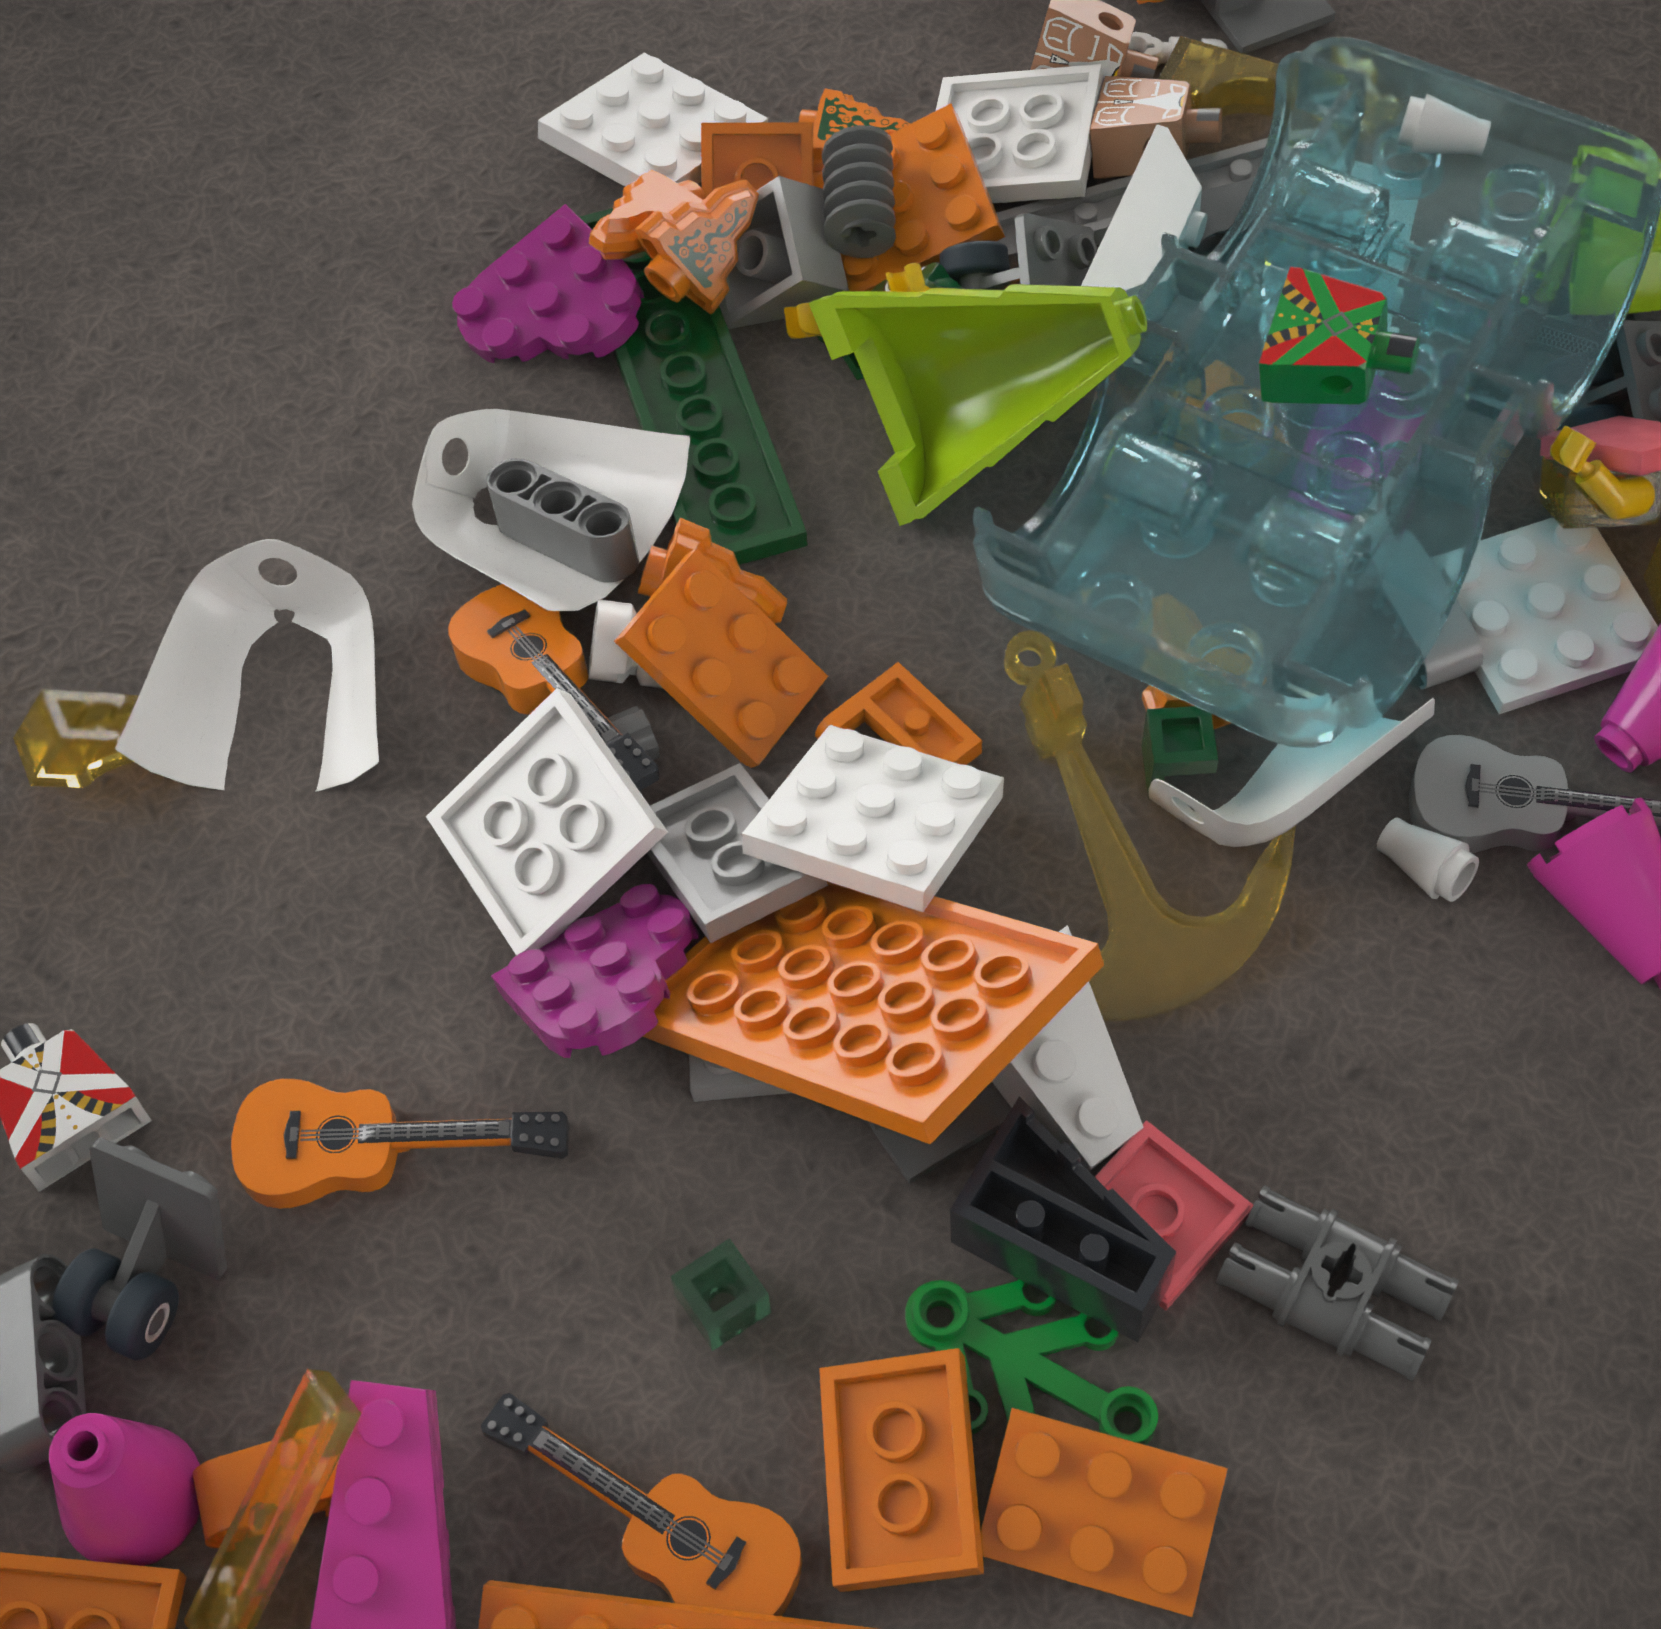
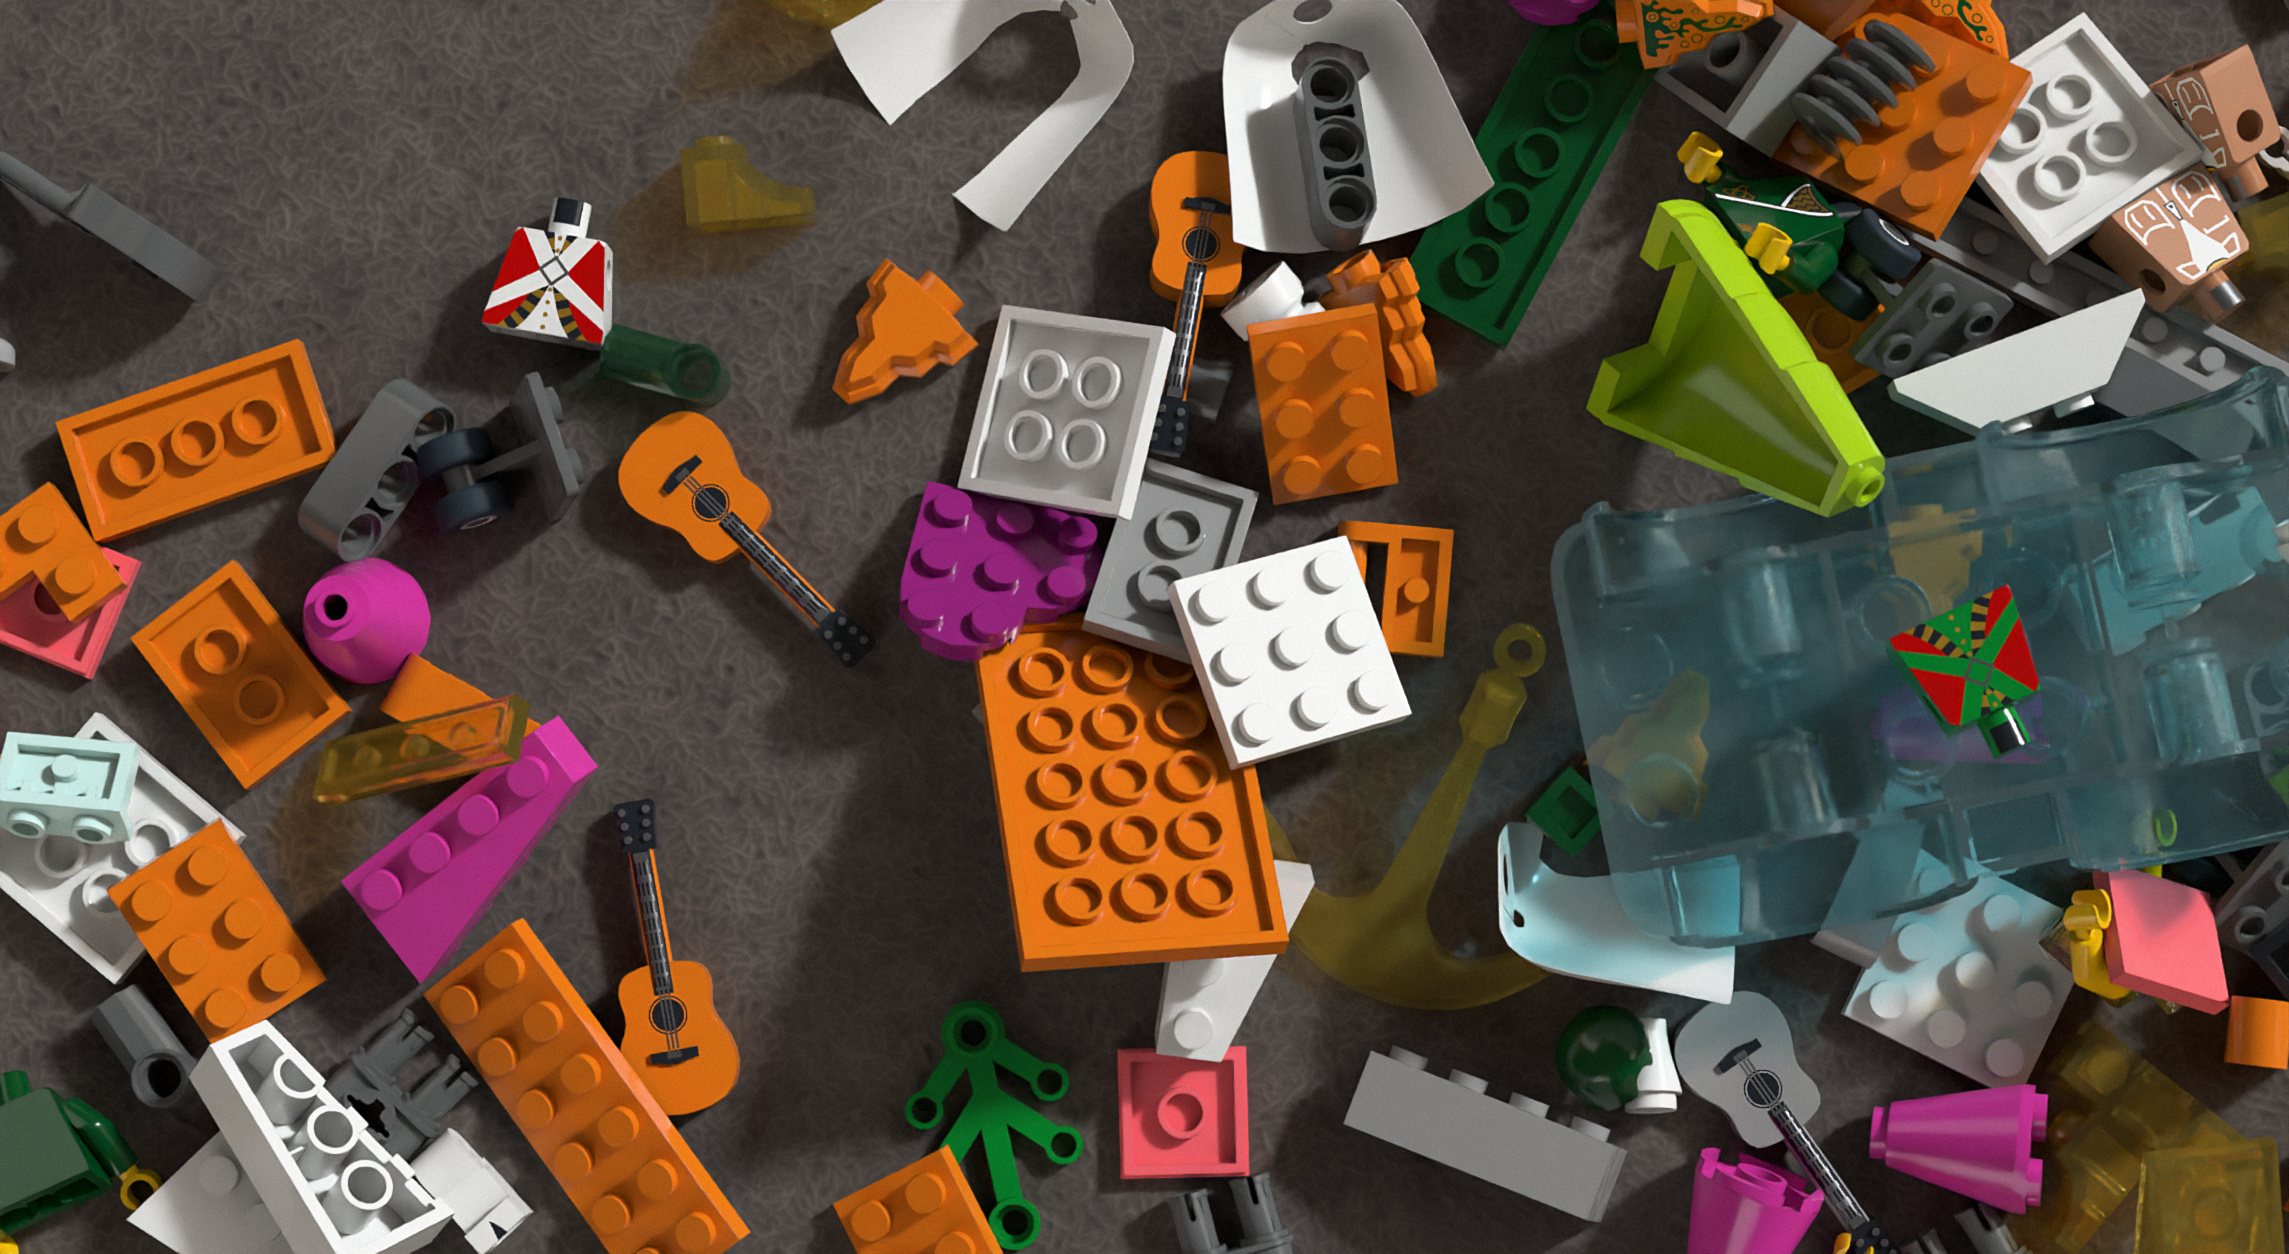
camera: 40 degrees right, 25 degrees up
clear green plate [670,1238,772,1351] -> none
orange plate [819,1348,984,1592] -> none
black wedge [950,1096,1176,1342] -> none
none -> clear green piece [598,323,732,408]
none -> clear yellow arch [680,136,818,235]
none -> orange rock [832,258,978,405]
none -> light grey wedge [1343,1045,1627,1223]
none -> dark green hair [1555,1004,1653,1111]

